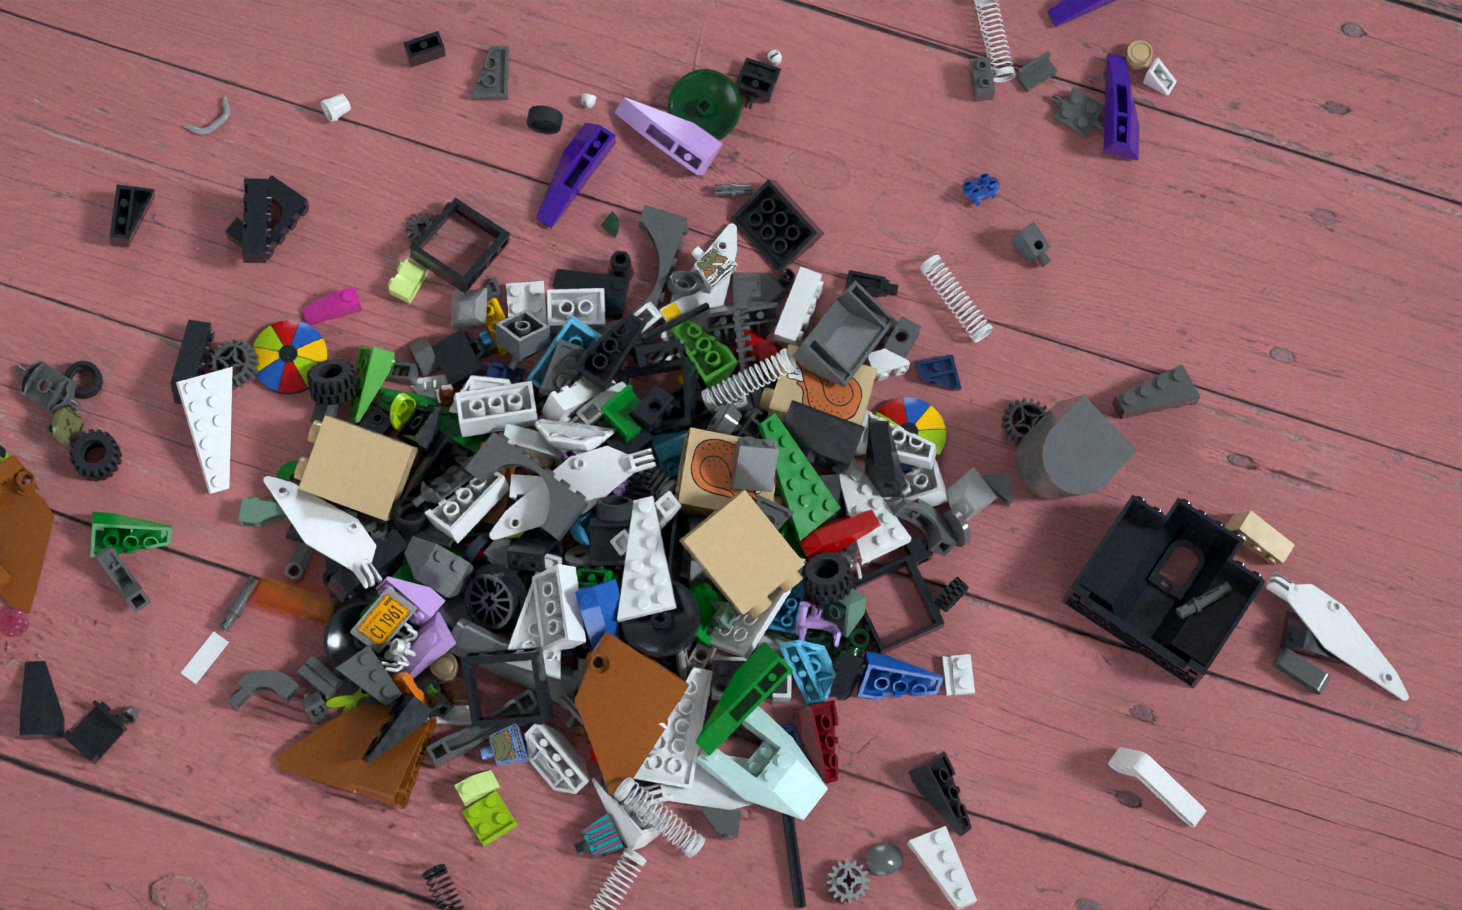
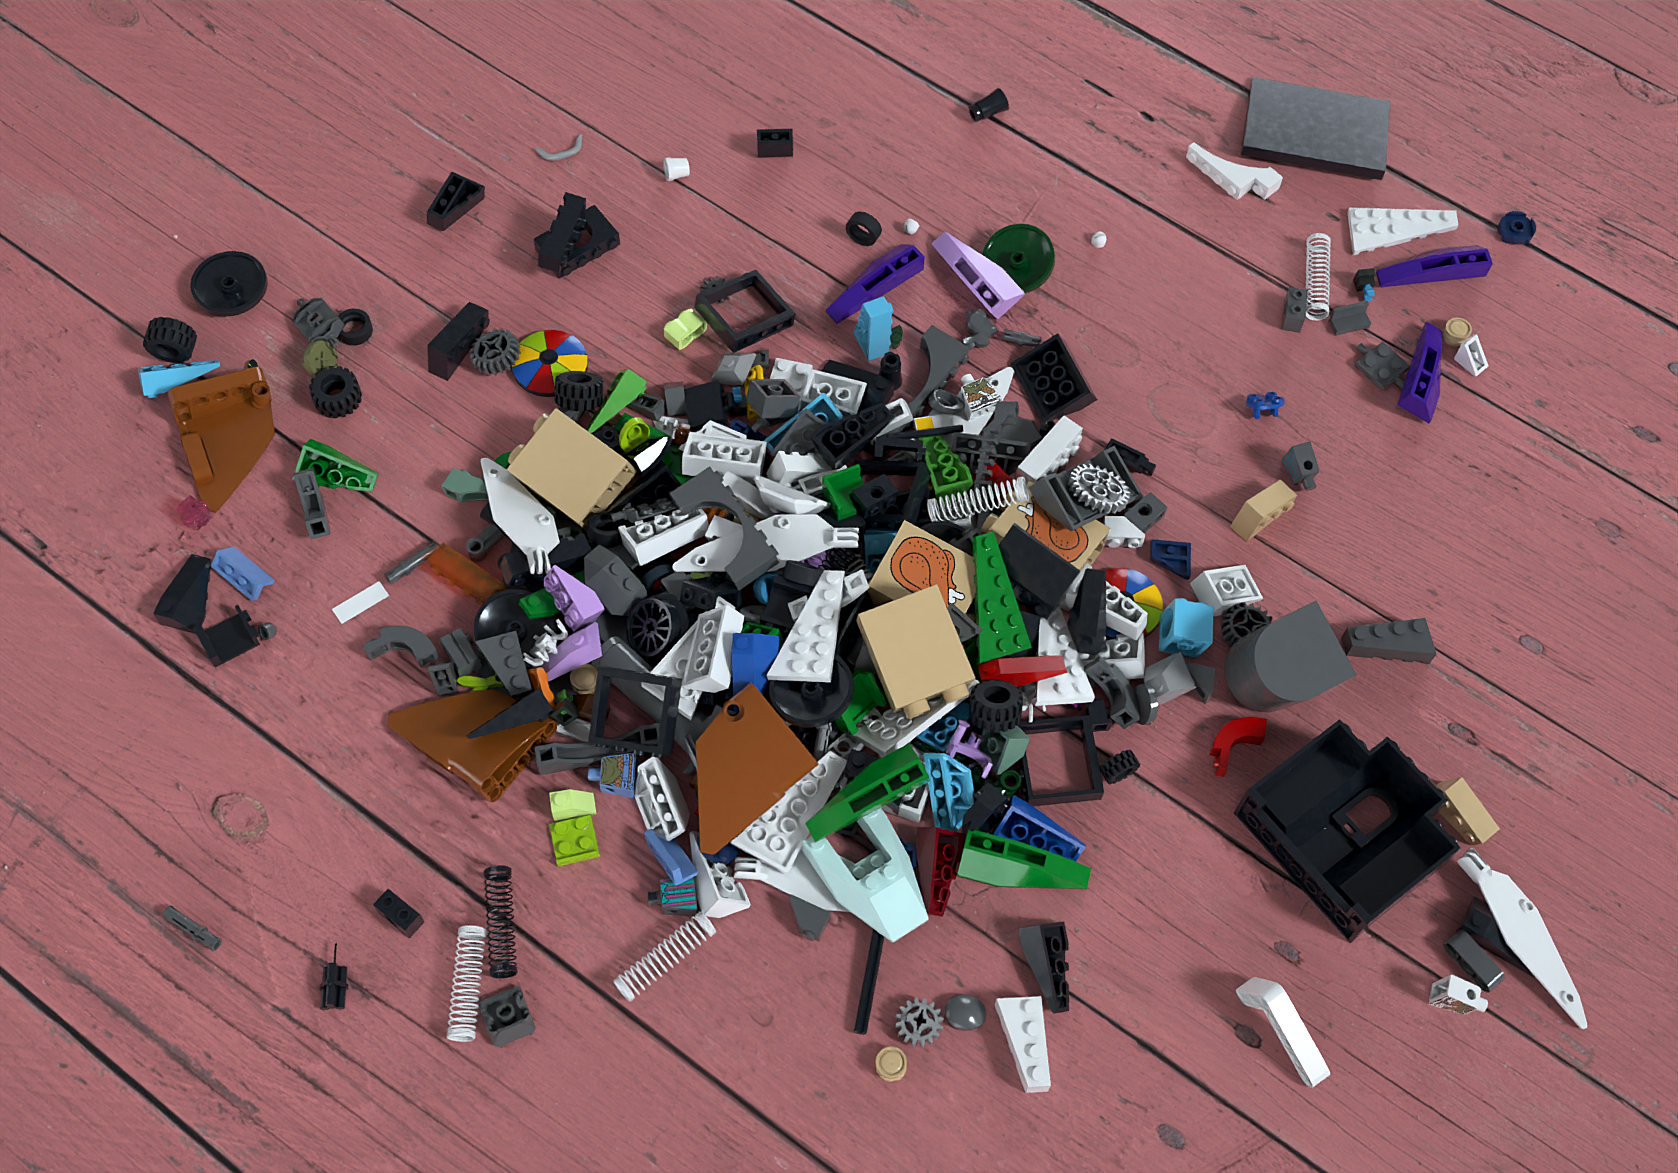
camera: 20 degrees right, 10 degrees down
white wing [176,367,232,494] -> none
dark pink slope [302,286,362,326] -> none
sticker [350,587,417,653] -> none
dark grey wing [470,46,509,100] -> none
white piece [614,777,705,858] -> none
dark grey cone [706,400,742,435] -> none
sand green panel [709,599,738,630] -> none
brick [731,437,779,492] -> none
black plate [735,57,781,109] -> none
white piece [920,255,993,342] -> none
white plate [942,654,975,696] -> none
dark grey pin [1176,582,1232,620] -> none
none -> medium blue panel [211,547,275,601]
none -> medium blue panel [644,828,698,886]
none -> medium azure wedge [853,296,893,361]
none -> green wedge [957,830,1092,889]
none -> dark grey animal [962,309,997,351]
none -> light grey gear [1068,464,1130,514]
none -> medium azure brick [1159,598,1213,659]
none -> white slope [1190,565,1263,616]
none -> red arch [1209,717,1267,777]
none -> tan wedge [1230,480,1297,542]
none -> pearl dark grey piece [1353,268,1376,301]
none -> white torso [1428,974,1488,1014]

